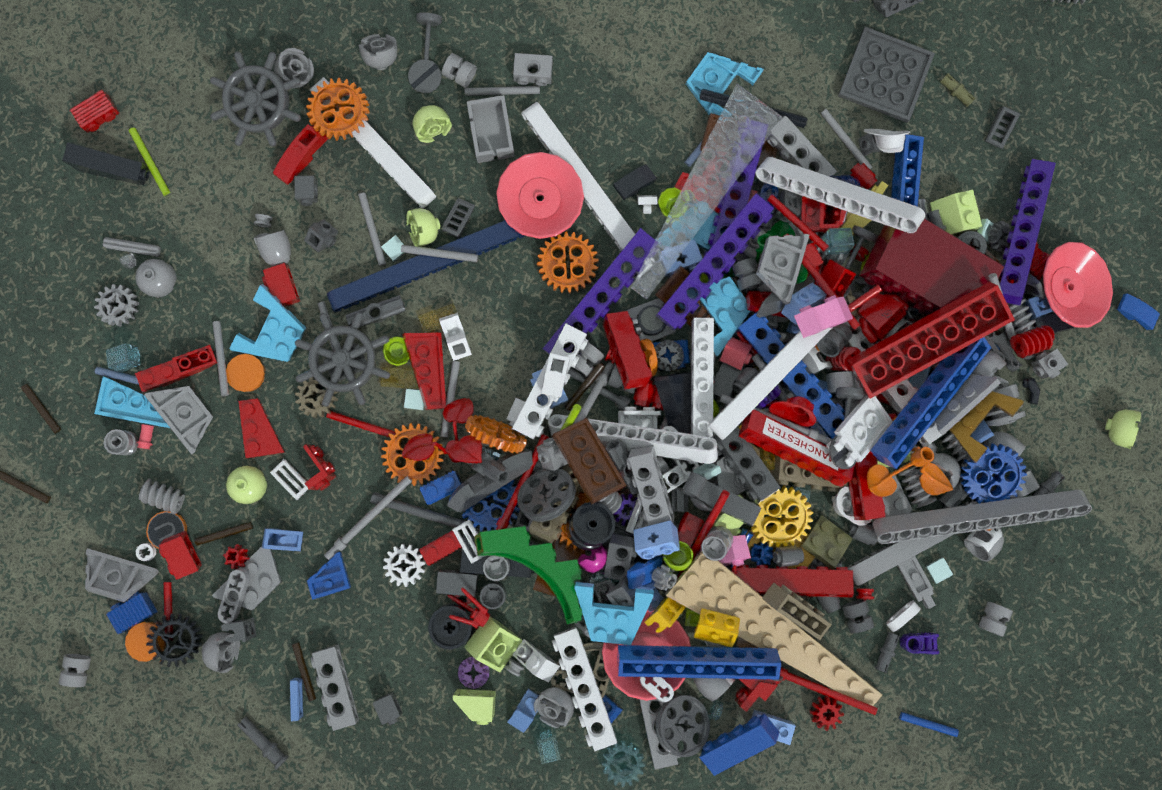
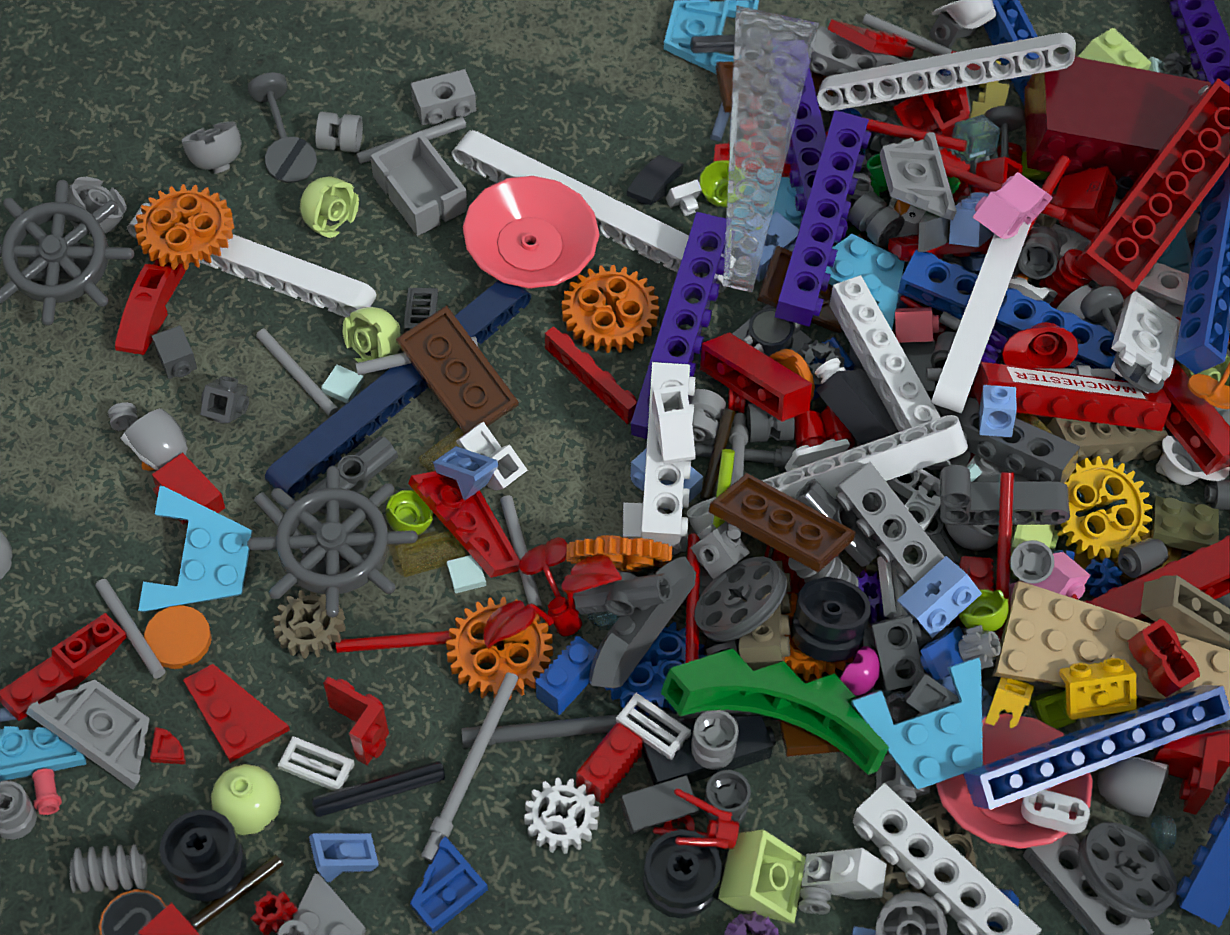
camera: 20 degrees left, 25 degrees down
none -> red tile [150,727,185,764]
none -> black wheel [159,810,247,902]
none -> black axle [312,761,445,817]
none -> reddish brown tile [396,305,519,435]
none -> medium blue slope [433,446,498,500]
none -> red plate [545,326,637,425]
none -> white bush [815,358,846,384]
none -> red wing [827,19,916,58]
none -> light blue brick [979,385,1017,437]
none -> red brick [1128,619,1200,698]

